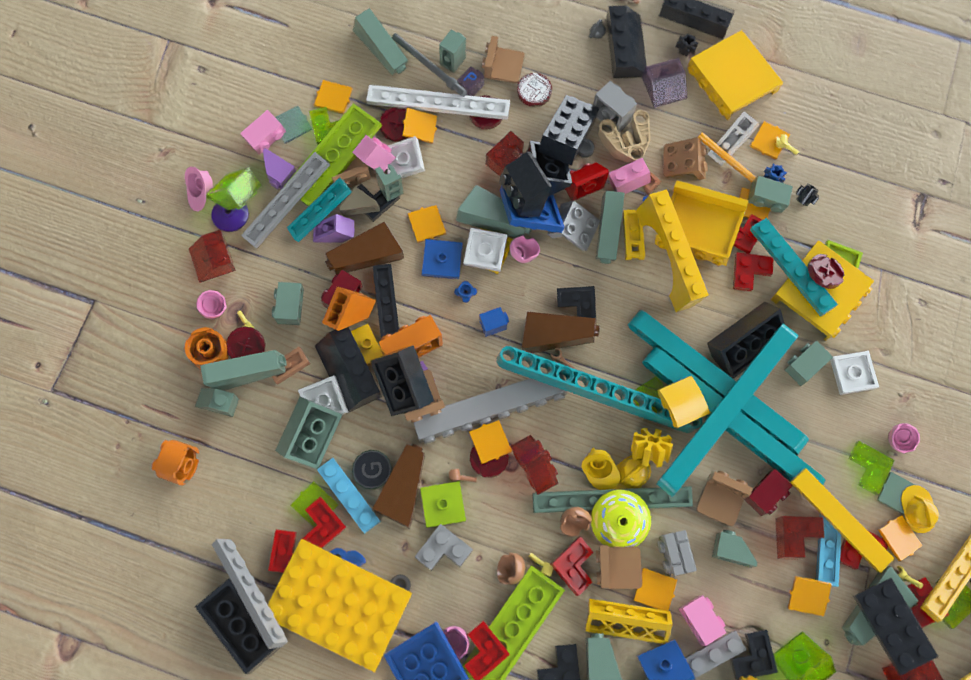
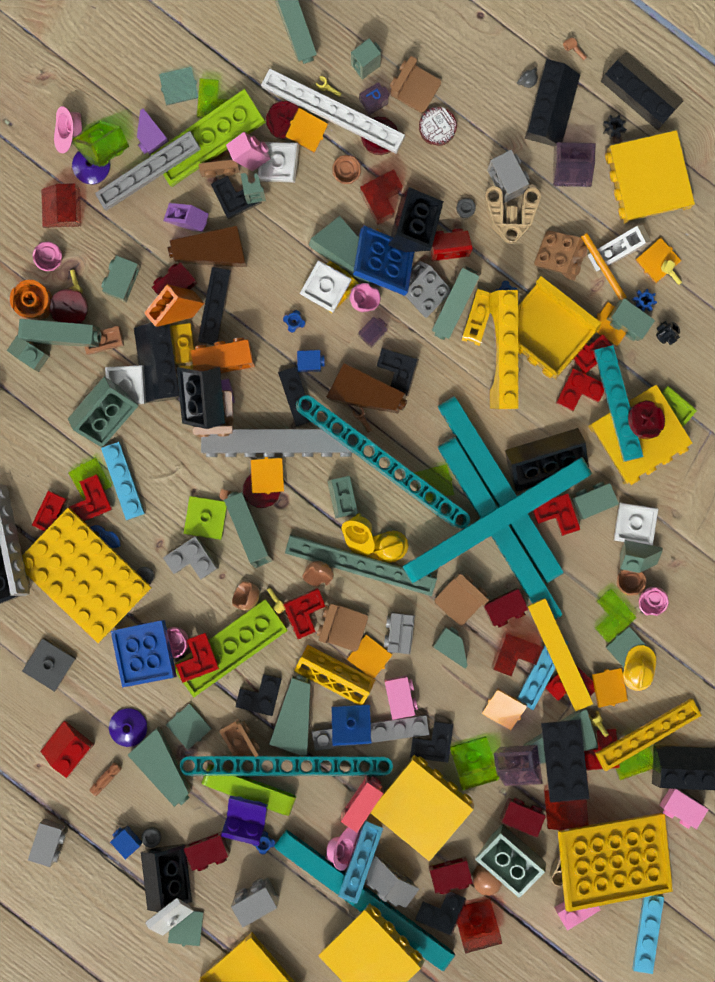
camera: 20 degrees right, 15 degrees up
bright pink brick [240,110,286,155] -> none
teal plate [287,177,352,242] -> none
light orange piece [314,80,353,114] -> none
dark tan slope [339,187,380,216] -> none
black tile [352,450,392,490] -> none
reddish brown slope [372,444,425,529] -> none
dark grey bar [392,33,467,97] -> none
light orange piece [408,205,446,243] -> none
blue plate [422,239,463,279] -> none
black slope [500,151,552,217] -> none
clear red brick [510,435,559,495] -> none
black brick [538,95,599,166] -> none
neon yellow dish [591,490,651,547] -> none
bright pink brick [609,158,651,194] -> none
yellow gear [631,428,673,468] -> none
nougat tile [643,172,661,196] -> none
yellow slope [658,376,710,428] -> none
none -> sand green slope [224,492,273,569]
none -> black plate [278,366,311,427]
none -> light yellow hand [316,76,342,97]
none -> sand green hinge [327,476,358,519]
none -> nougat hair [332,155,361,184]
none -> clear purple brick [358,317,388,349]
none -> slope [494,745,543,786]
none -> red plate [533,494,581,536]
none -> nougat hair [617,570,647,596]
none -> sand green slope [620,540,663,573]

